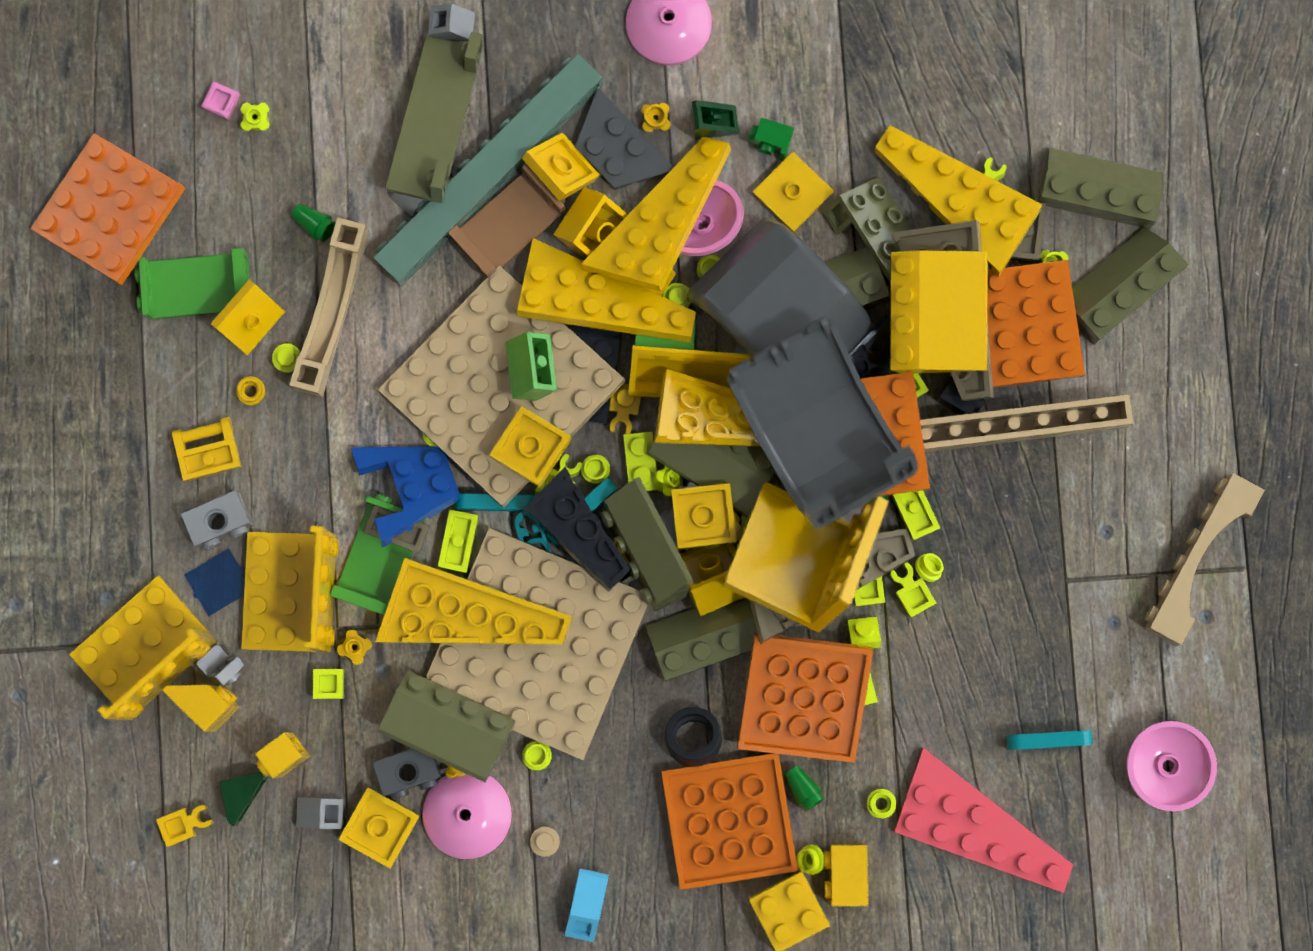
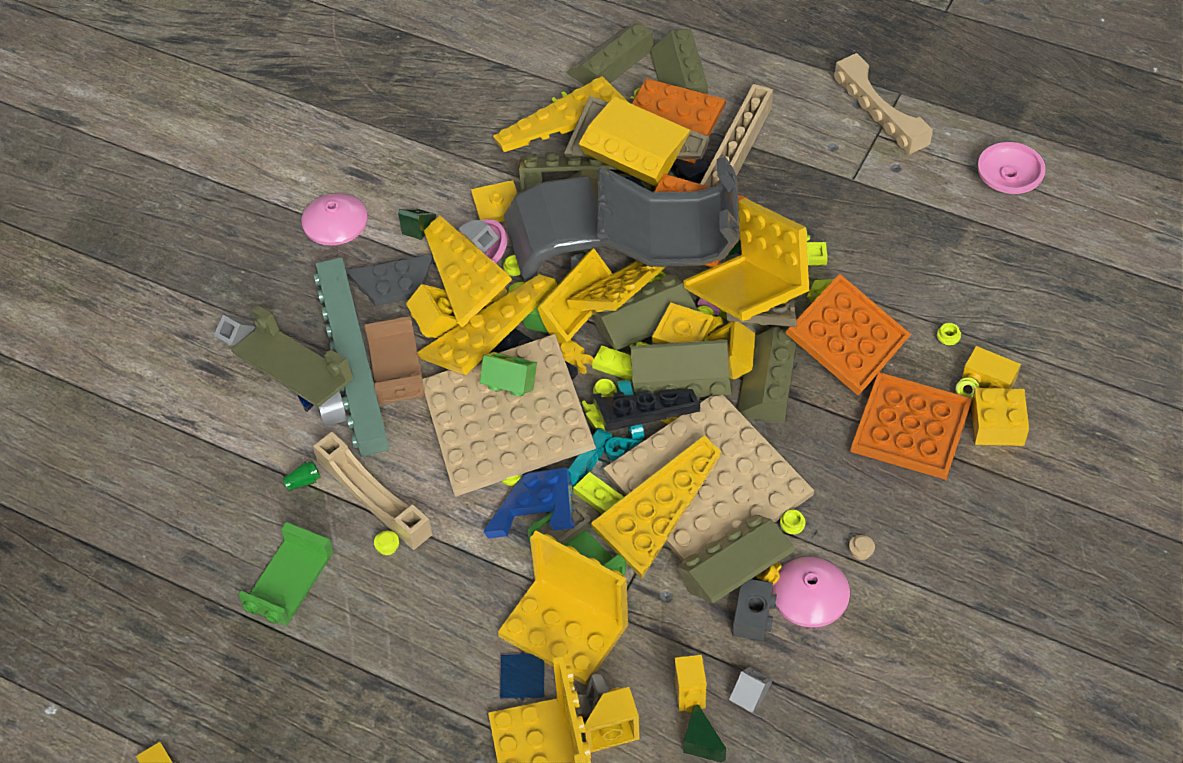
camera: 60 degrees left, 30 degrees down
orange plate [30,133,186,285] -> none
yellow plate [172,417,242,482] -> none
light grey brick [181,491,253,550] -> none
bright pink tile [201,81,241,121] -> none
yellow plate [211,279,285,356] -> none
yellow plate [236,376,266,406] -> none
neon yellow plate [241,102,270,131] -> none
neon yellow plate [313,669,344,699] -> none
yellow plate [337,630,372,665] -> none
yellow plate [338,787,420,869] -> none
yellow plate [489,406,572,488] -> none
yellow plate [522,132,600,201] -> none
medium azure slope [564,869,609,942] -> none
yellow plate [641,103,671,133] -> none
black tyre [665,707,722,767] -> none
green brick [748,118,794,161] -> none
green cone [784,765,824,812] -> none
coral wing [893,748,1073,893] -> none
teal beam [1006,730,1093,750] -> none
none -> light grey brick [459,220,499,253]

